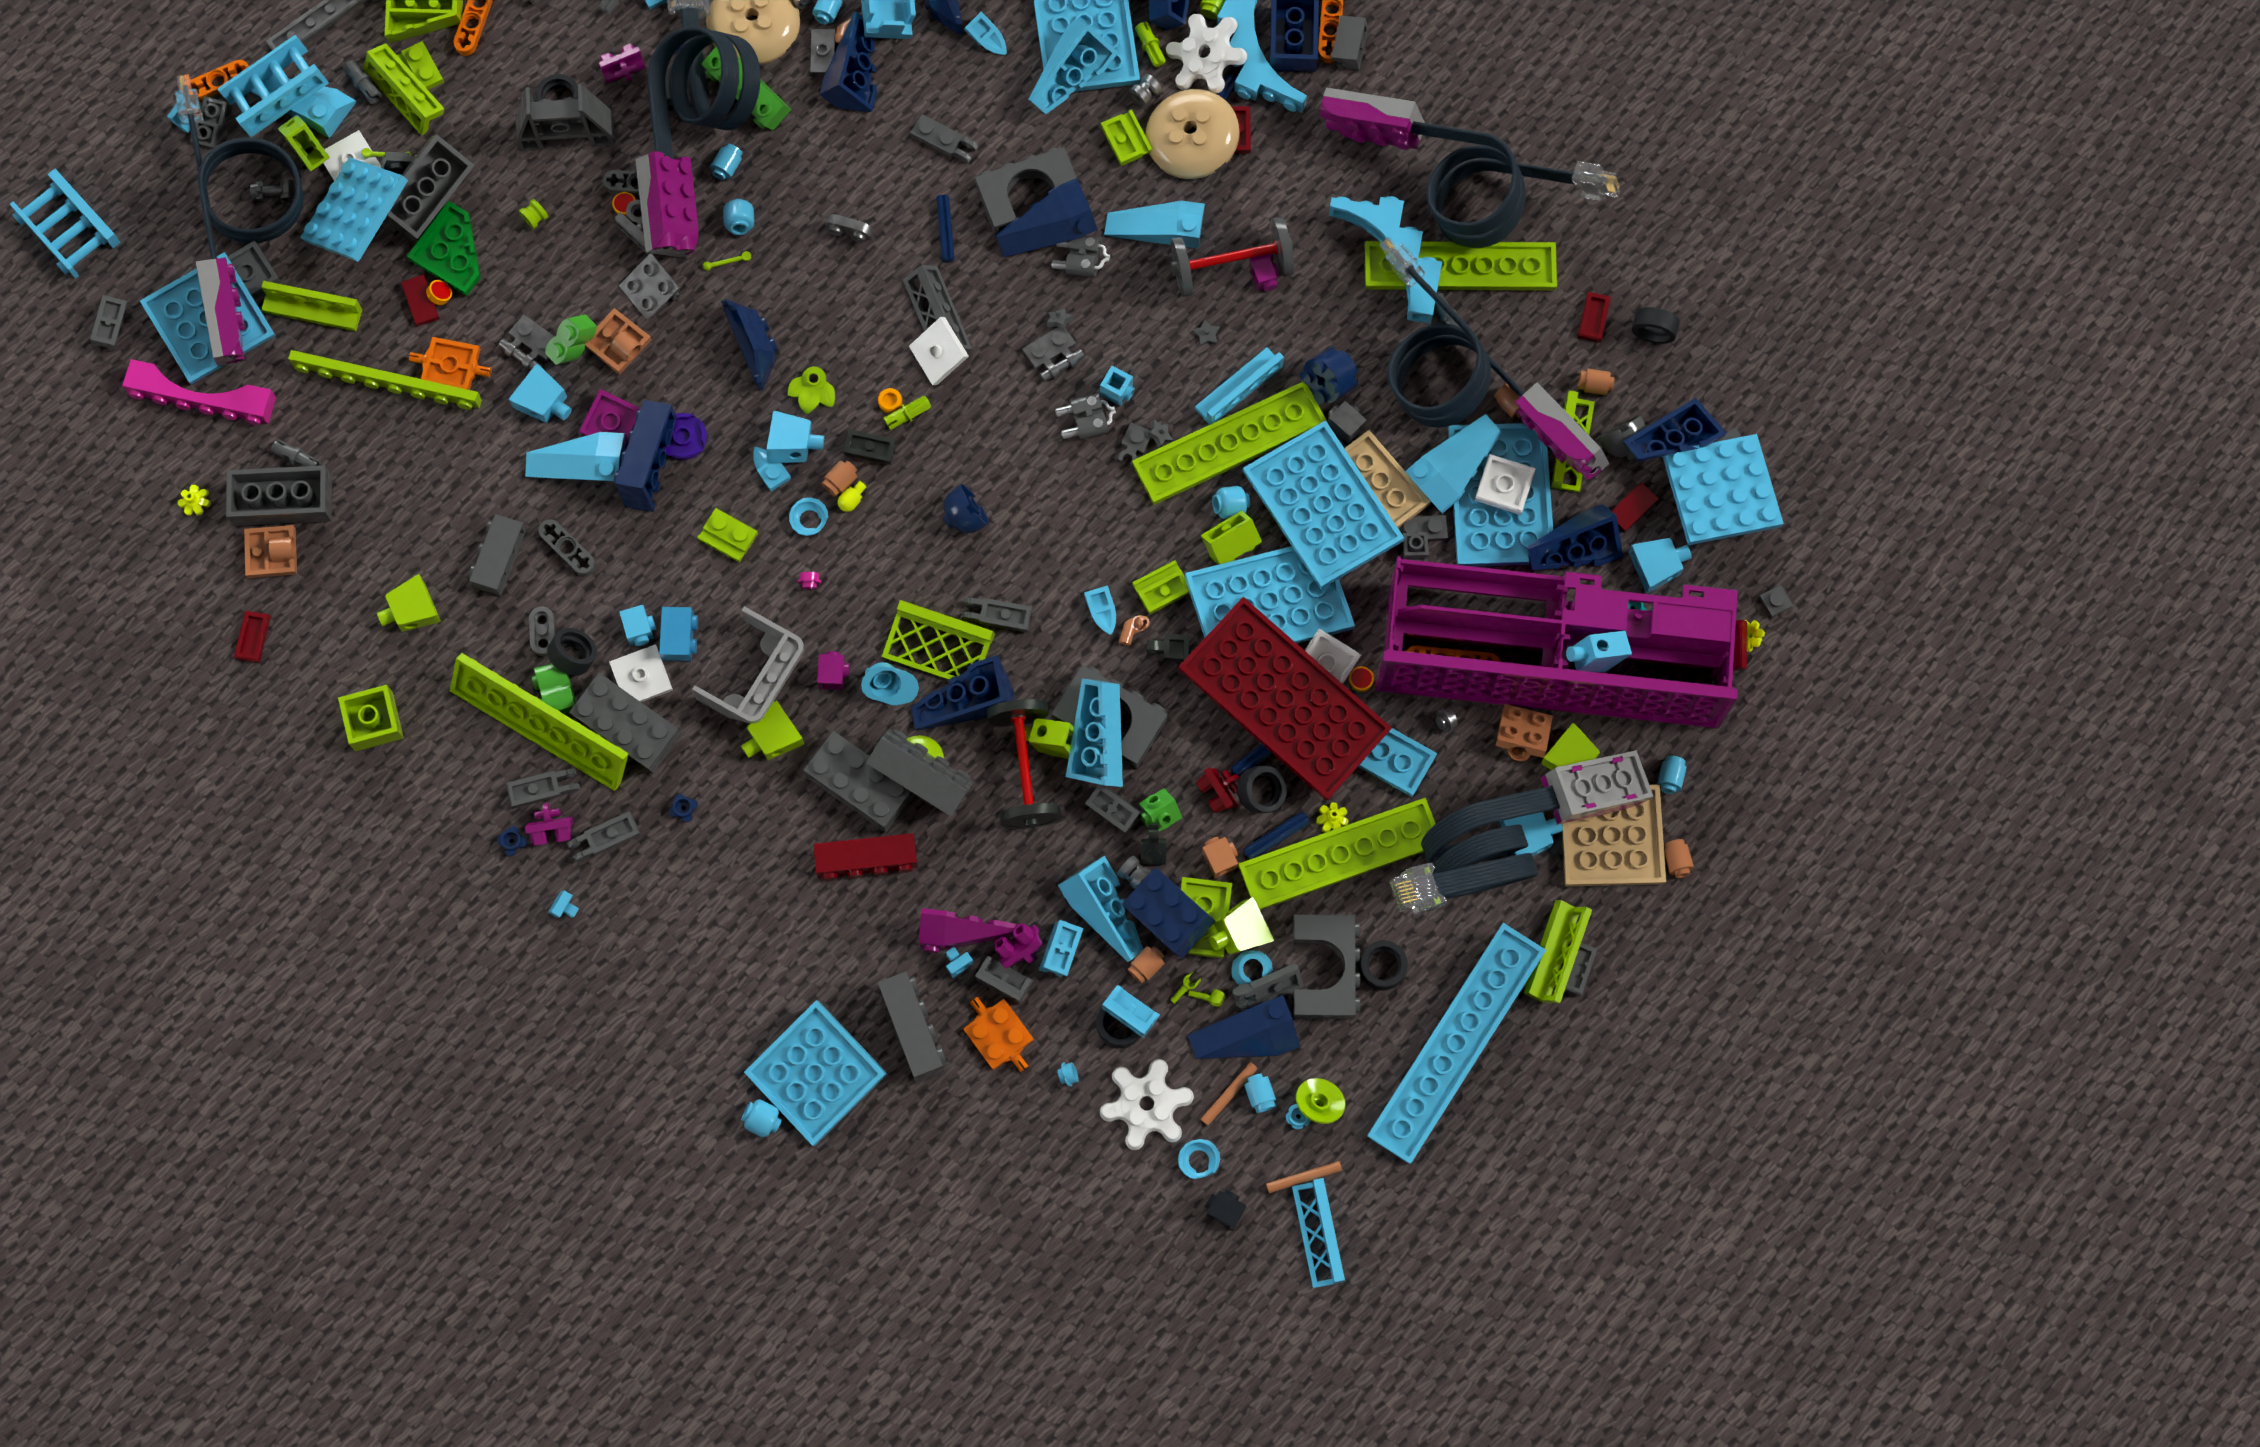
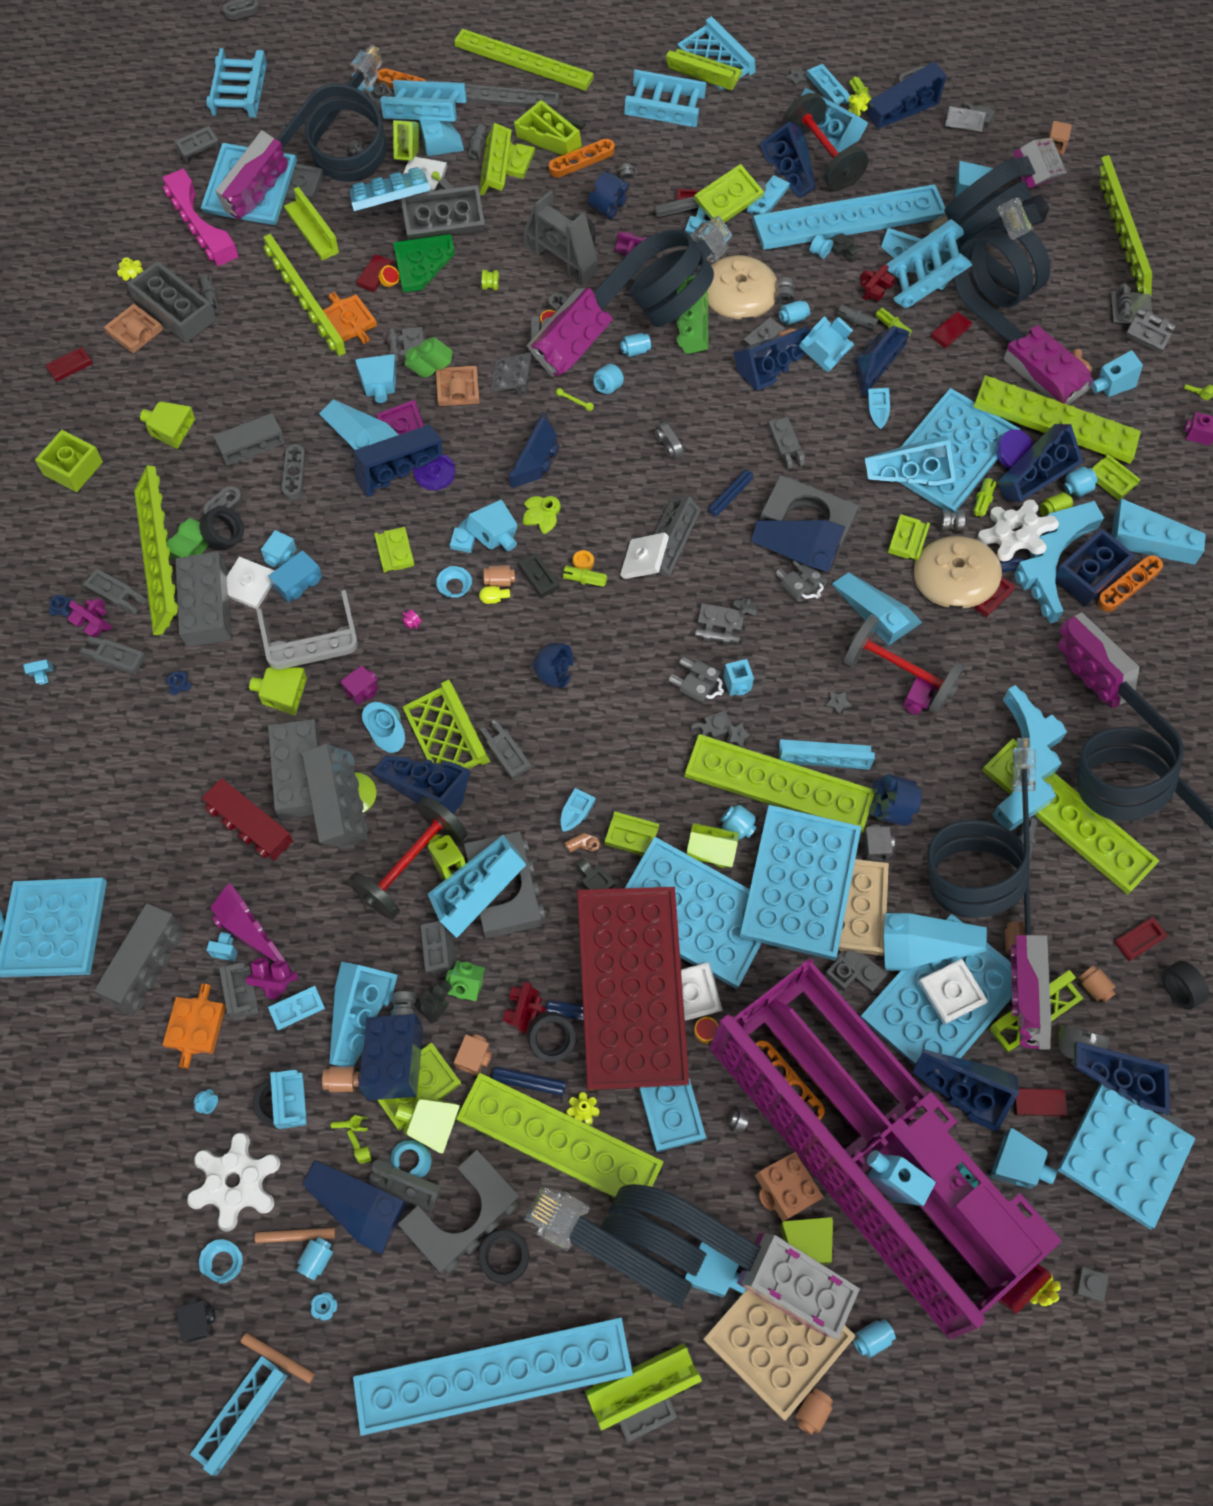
camera: 45 degrees right, 10 degrees down
lime dish [1296,1078,1345,1124] -> none
dark grey hinge [1331,15,1368,71] -> none
none -> dark blue brick [588,171,630,220]

